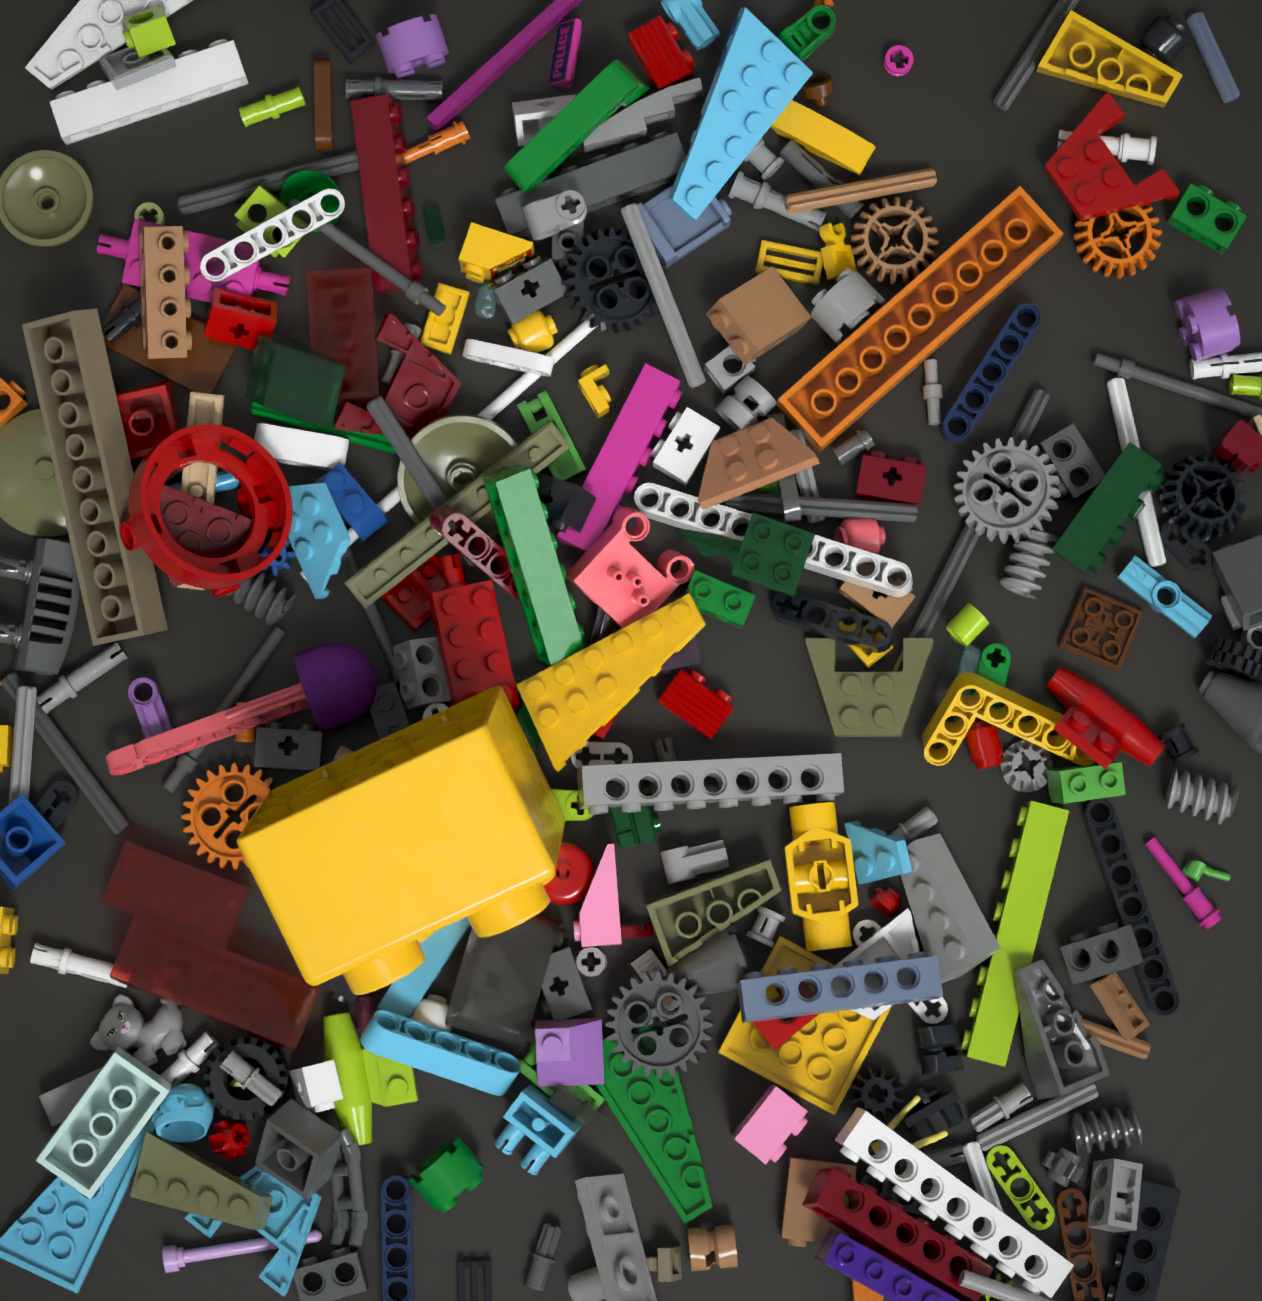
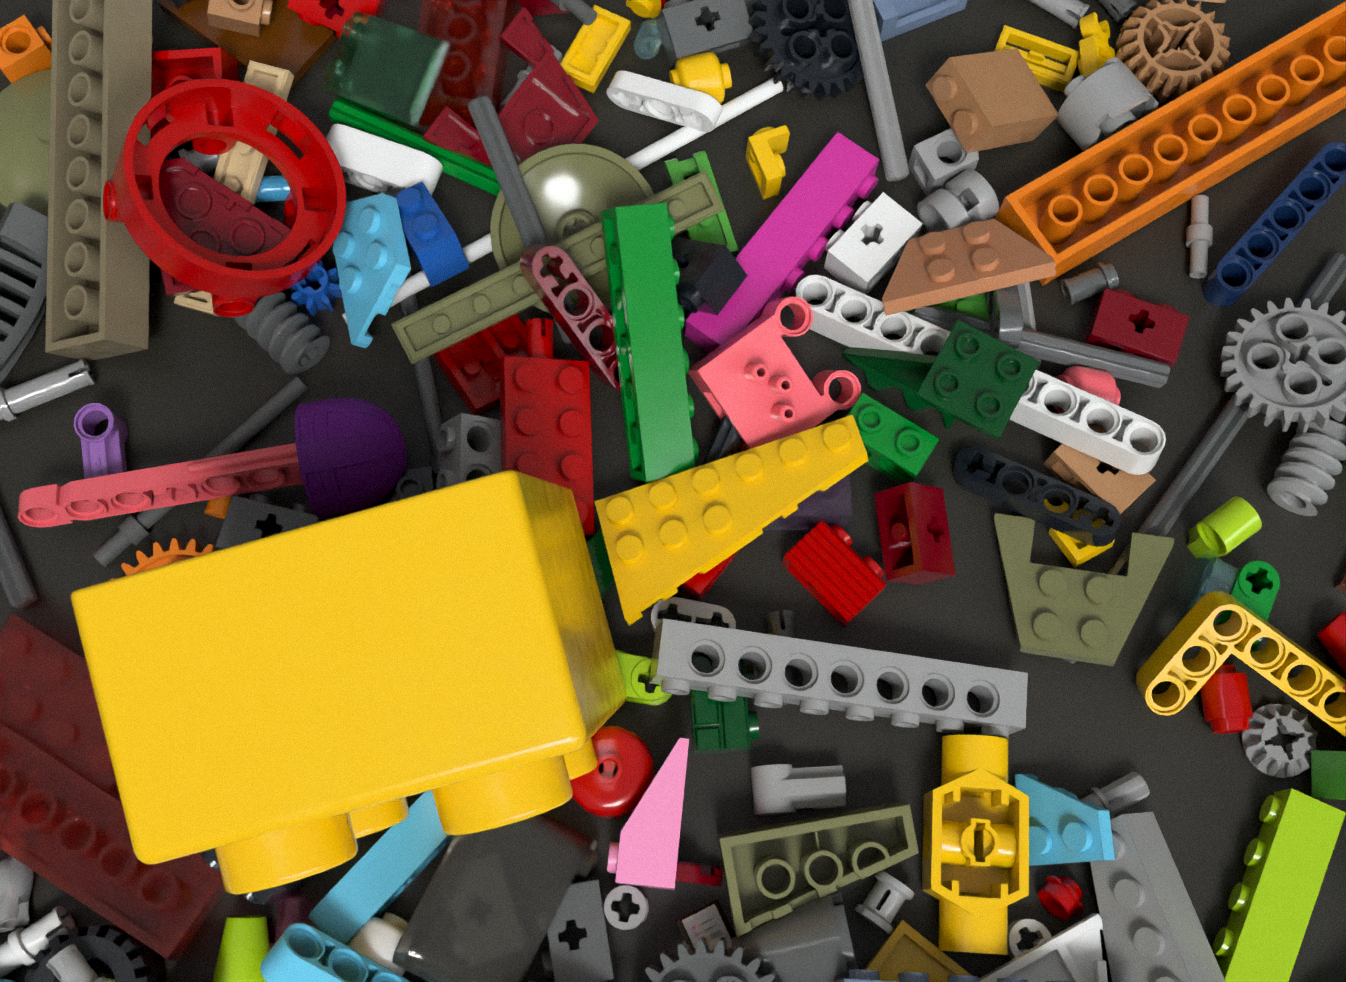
camera: 10 degrees right, 10 degrees down
none -> dark red brick [874,482,956,585]

